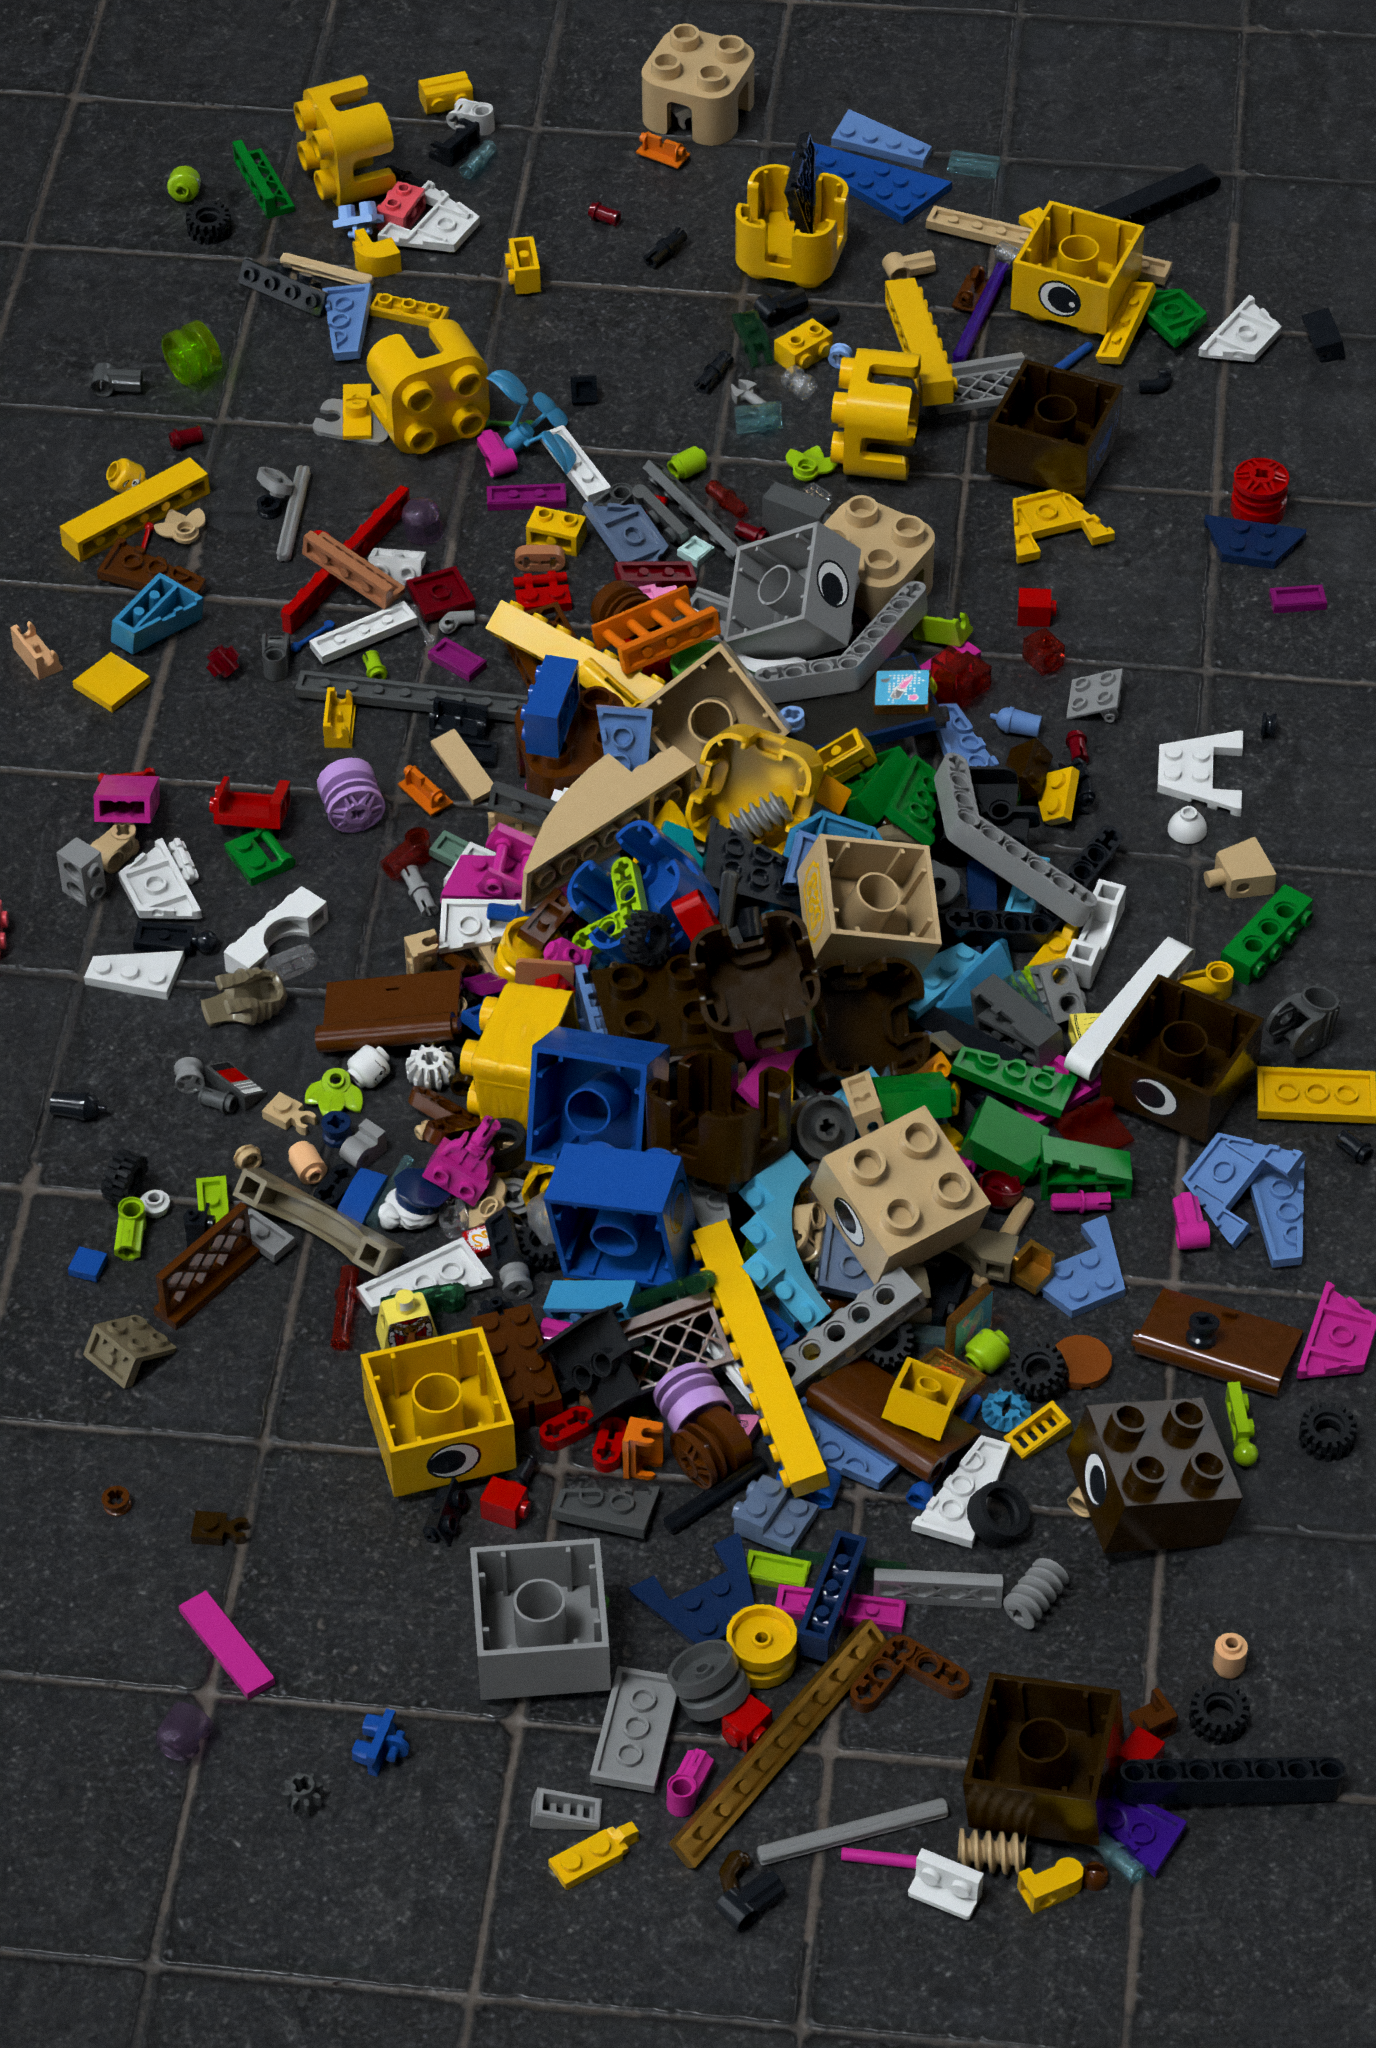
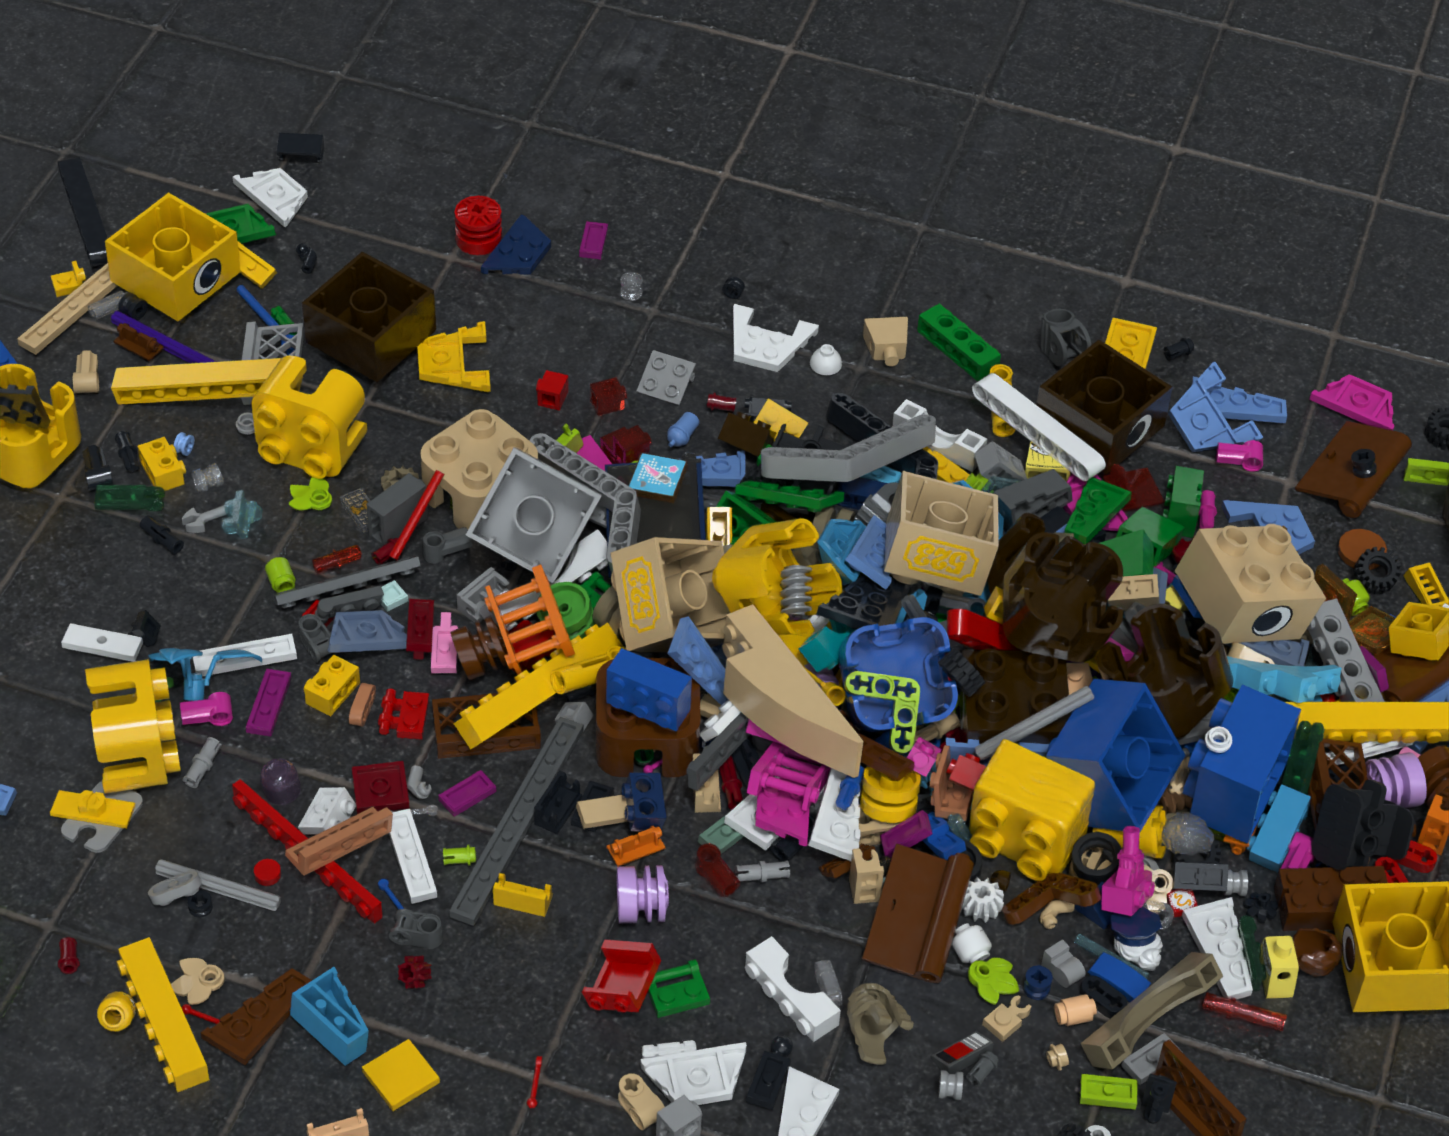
camera: 80 degrees left, 0 degrees up
dark pink brick [94,775,160,823] -> none
dark azure gear [981,1388,1031,1432] -> none
none -> white tile [61,623,143,662]
none -> light grey pin [183,737,222,788]
none -> red bar [389,470,445,560]
none -> clear wheel [620,272,643,301]
none -> dark blue brick [621,773,667,831]
none -> light grey axle [975,686,1094,760]
none -> white plate [1205,726,1232,753]
none -> magenta tile [1360,646,1389,692]

